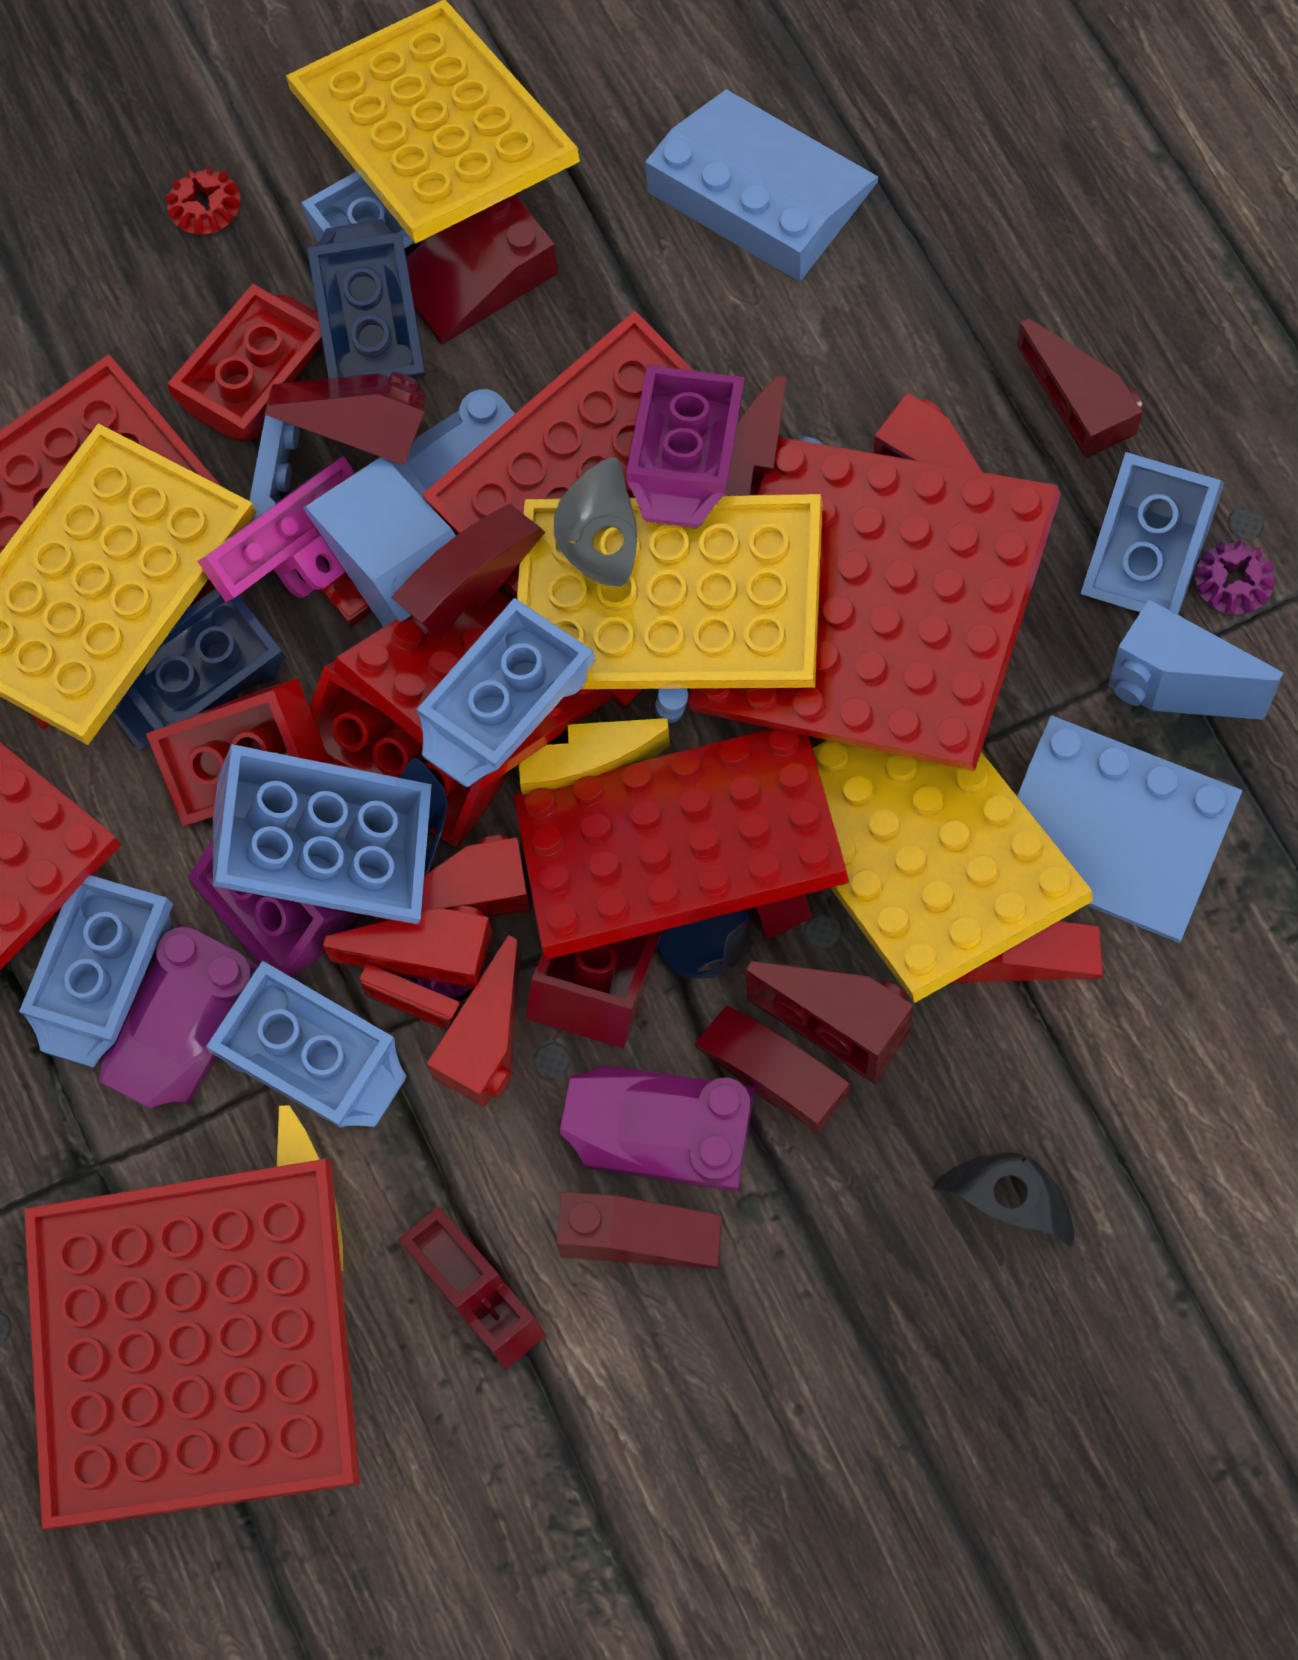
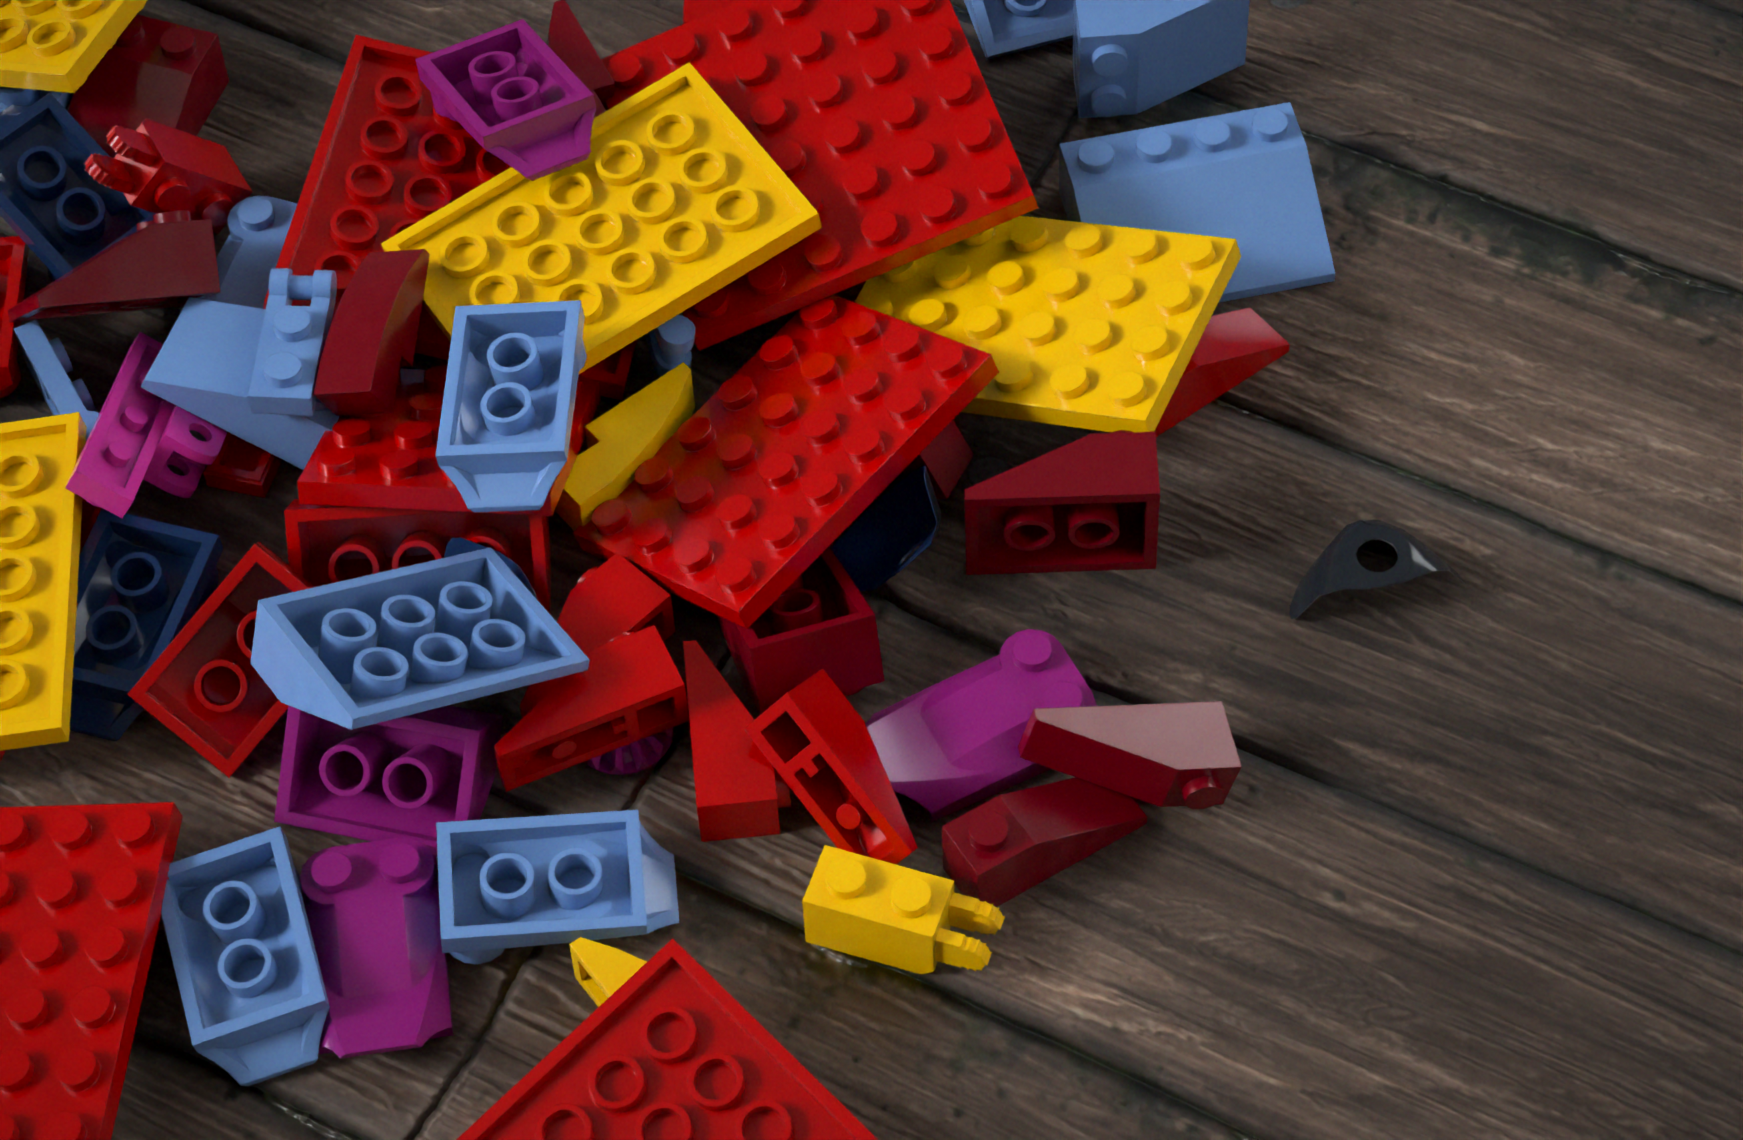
camera: 40 degrees left, 15 degrees down
red tile [359,963,462,1031] -> none
dark red slope [398,1206,547,1370] -> none
dark grey piece [554,457,637,587] -> none
dark red slope [695,1005,850,1134] -> none
none -> red hinge [84,118,253,234]
none -> medium blue plate [247,268,337,416]
none -> red slope [744,668,918,865]
none -> yellow hinge [802,845,1005,975]
none -> dark red slope [1018,701,1242,809]

